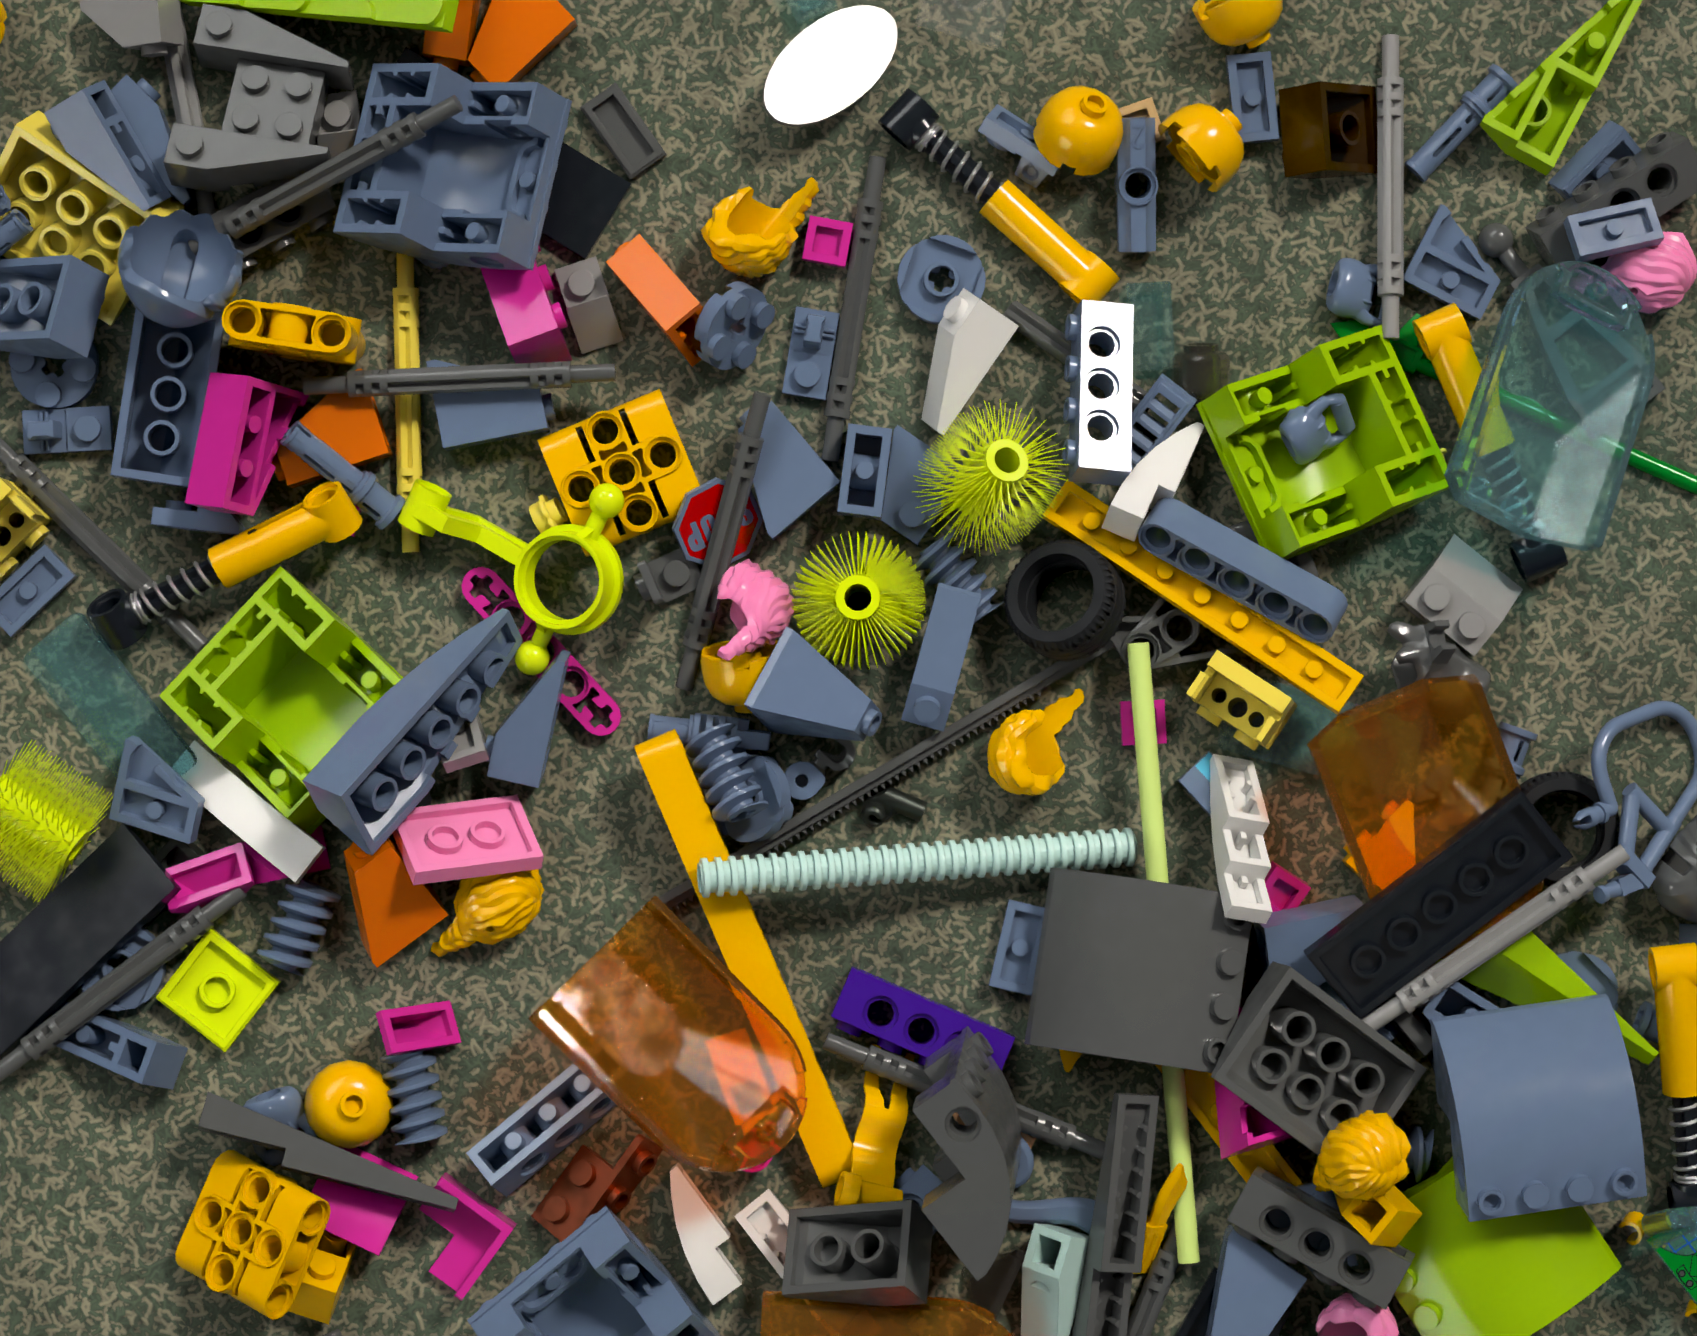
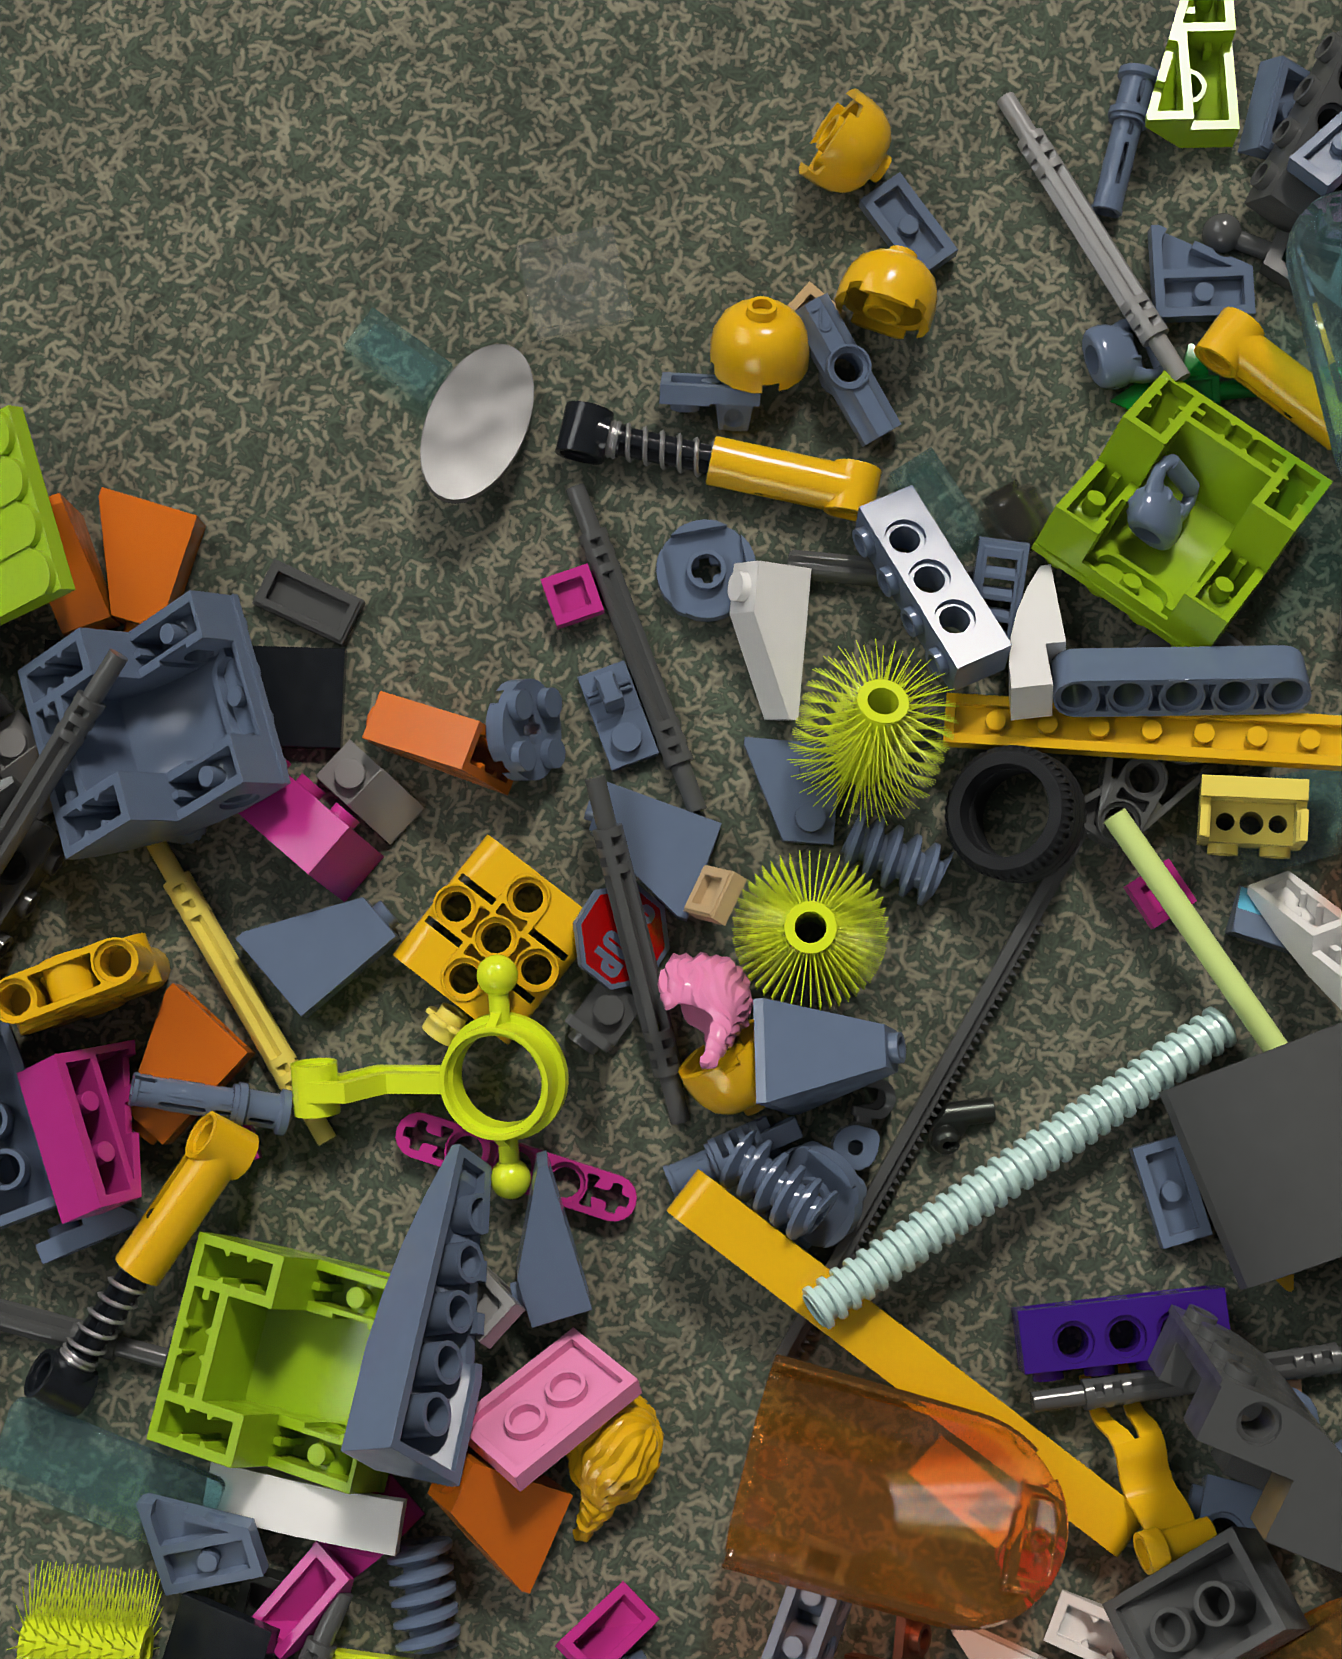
camera: 30 degrees left, 5 degrees down
dark grey axle [303,361,616,398] -> none
yellow hair [701,177,819,278] -> none
sand blue brick [837,423,893,520] -> none
sand blue slope [901,583,982,732] -> none
yellow hair [987,688,1084,796] -> none
dark brown slope [1279,81,1377,179] -> none
none -> tan tile [683,865,747,926]

